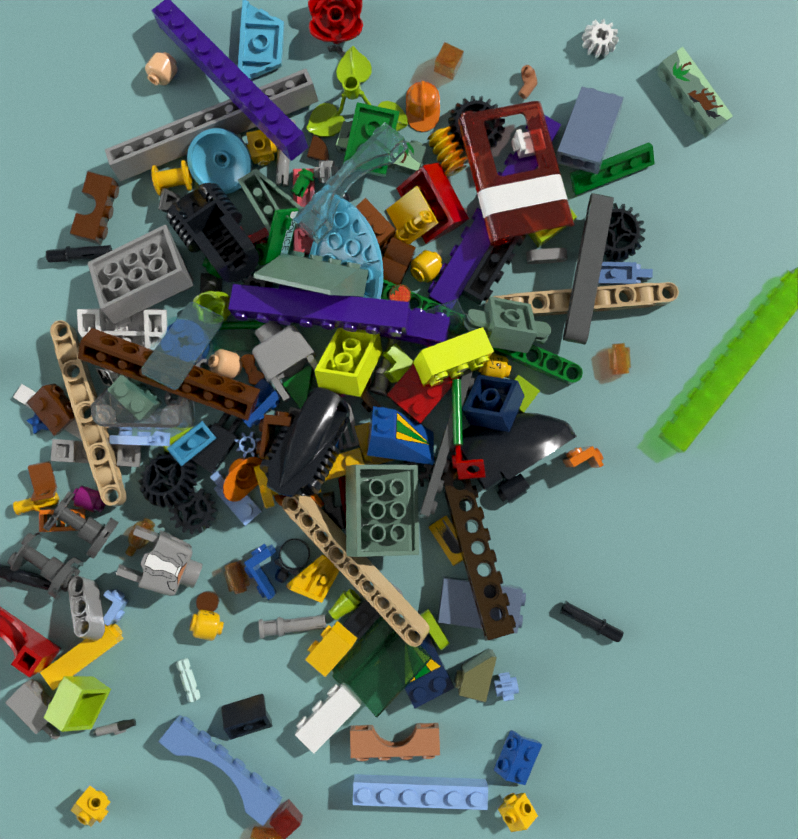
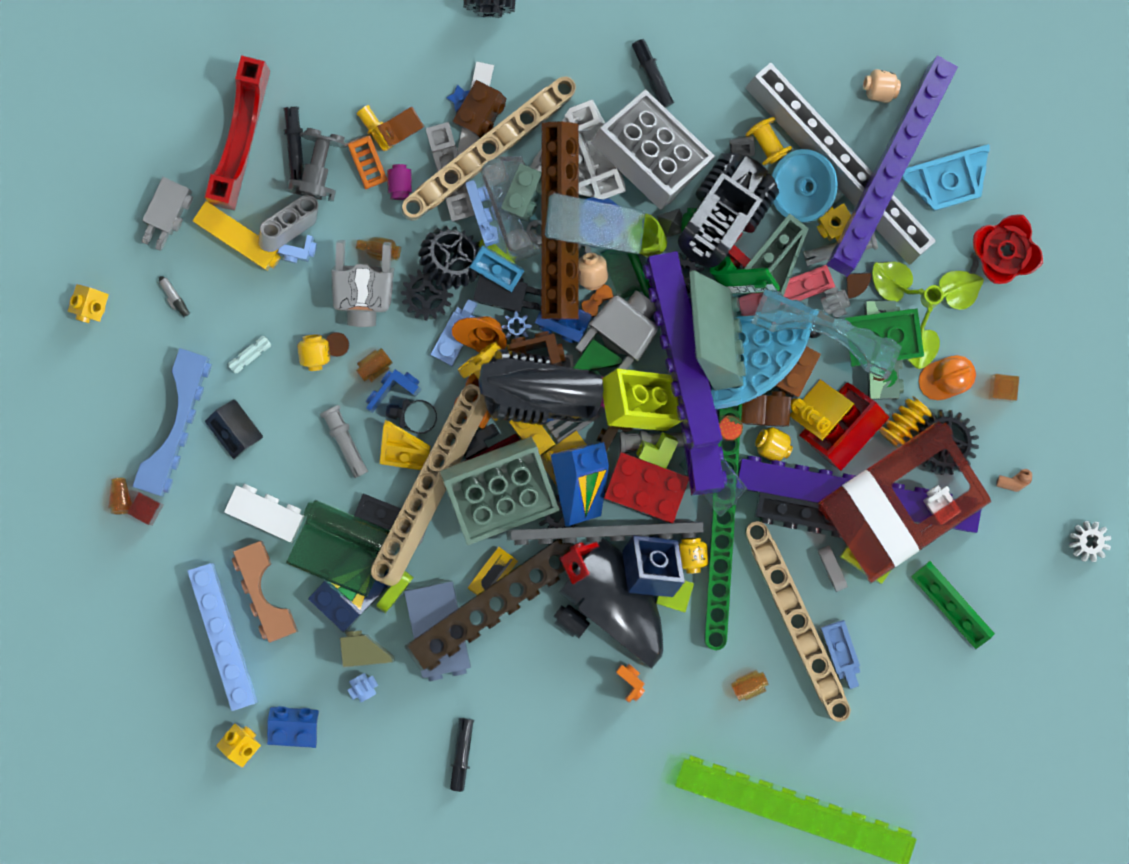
camera: 75 degrees right, 0 degrees up
dark grey piece [43,491,119,559] -> none
lime piece [44,676,111,732] -> none
reddish brown arch [70,171,119,245] -> none
sticker [95,368,114,386] -> none
green pin [290,168,314,198] -> none
yellow brick [305,621,357,677] -> none
lime cone [329,589,361,620] -> none
neon yellow brick [413,327,494,387] -> none
green bar [452,379,463,446] -> none
sand green brick [464,297,551,353] -> none
sand blue brick [556,87,624,174] -> none
dark grey beam [563,193,614,345] -> none
black gear [604,203,646,262] -> none
sand green brick [656,47,733,138] -> none

